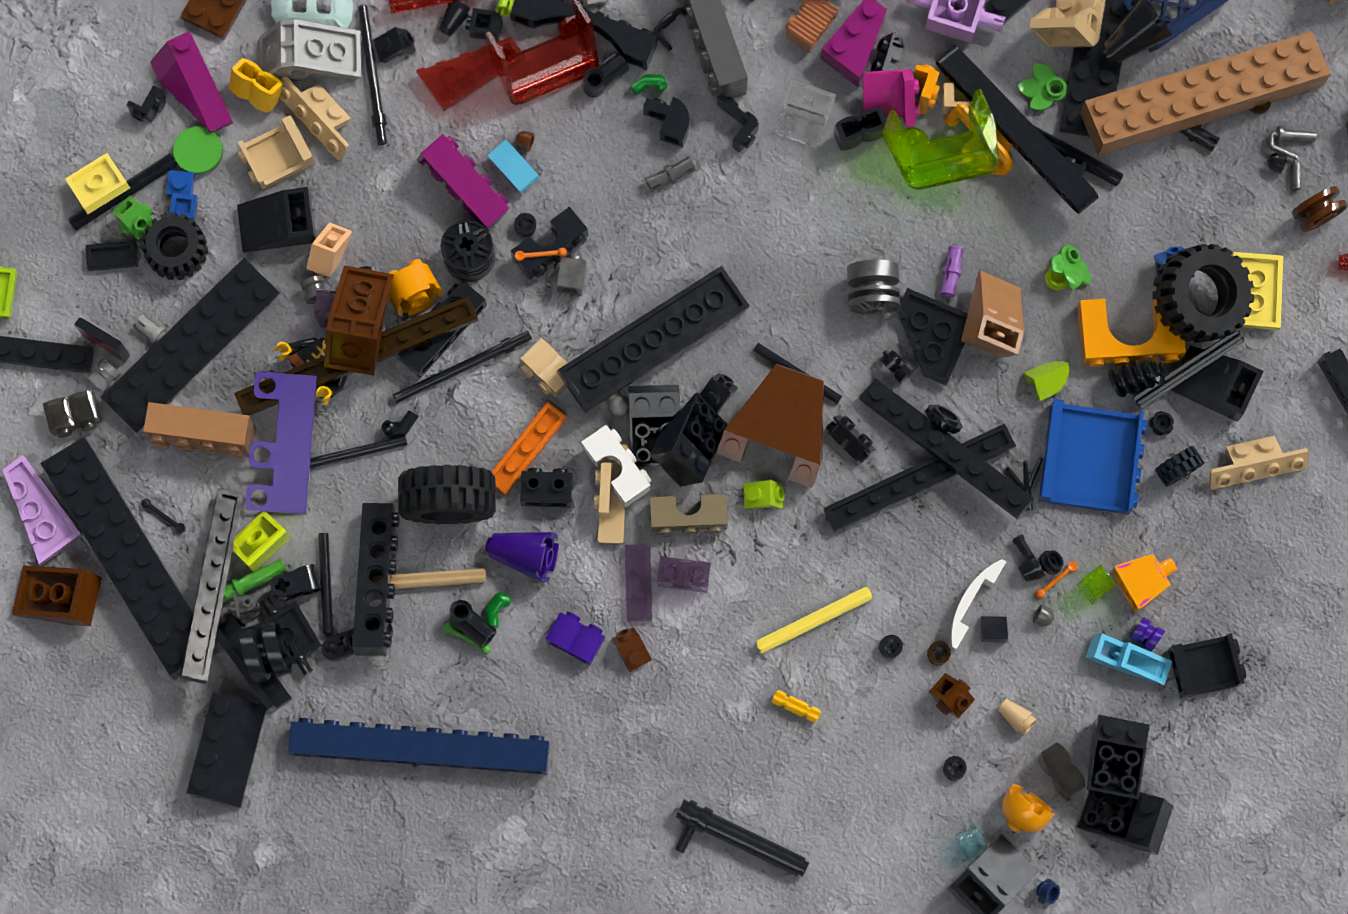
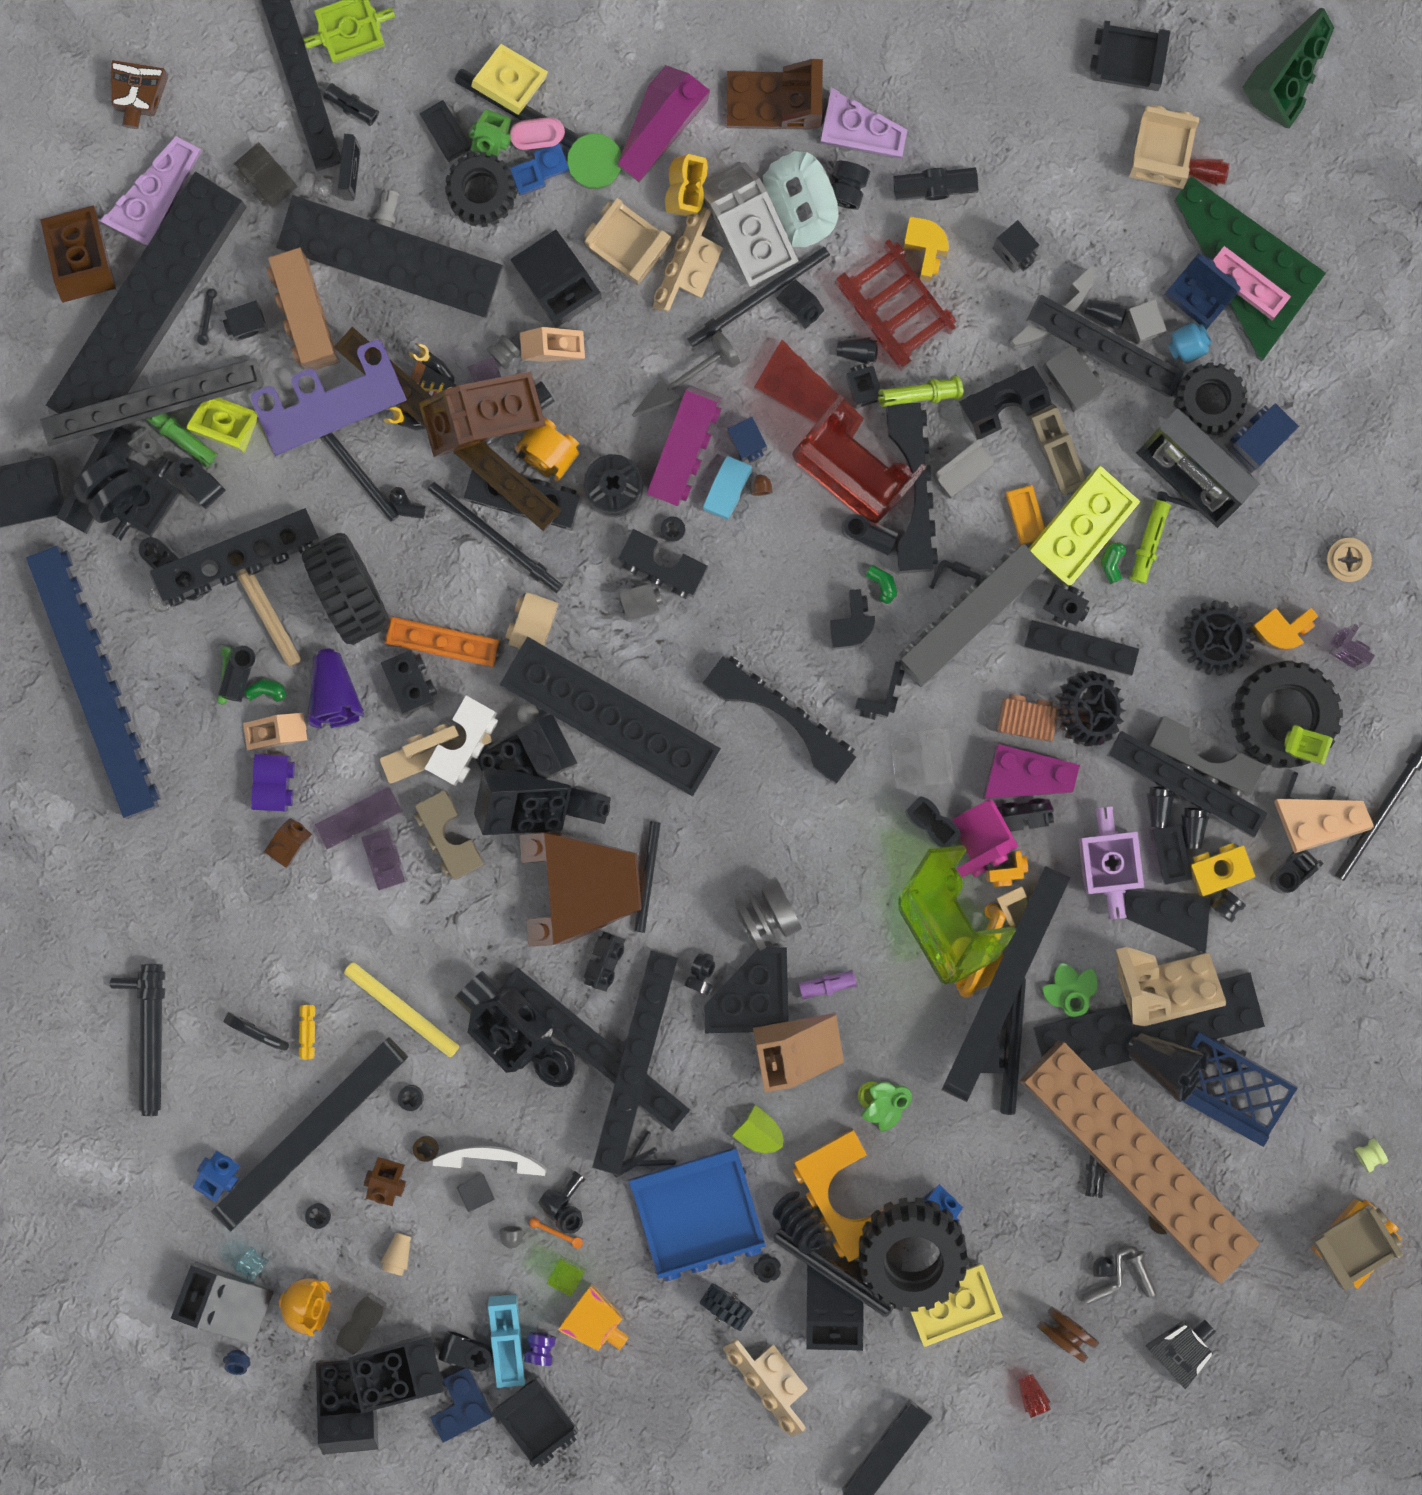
camera: 70 degrees right, 10 degrees up
black bracket [126,86,166,123] -> none
black bar [318,533,333,635] -> none
orange hinge [515,248,567,262] -> none
dark grey pin [645,156,696,192] -> none
lime bracket [744,480,785,510] -> none
black gear [925,404,963,434] -> none
none -> blue brick [192,1151,240,1203]
none -> black beam [211,1037,409,1232]
none -> black brick [223,300,268,342]
none -> black piece [223,1012,289,1051]
none -> light nougat slope [243,713,307,750]
none -> black pin [323,83,379,126]
none -> dark blue plate [430,1368,493,1443]
none -> black piece [438,1331,494,1372]
none -> black brick [454,971,575,1087]
none -> bright pink tile [509,117,565,150]
none -> dark grey piece [632,331,740,417]
none -> black arch [703,656,856,785]
none -> dark blue brick [727,417,767,463]

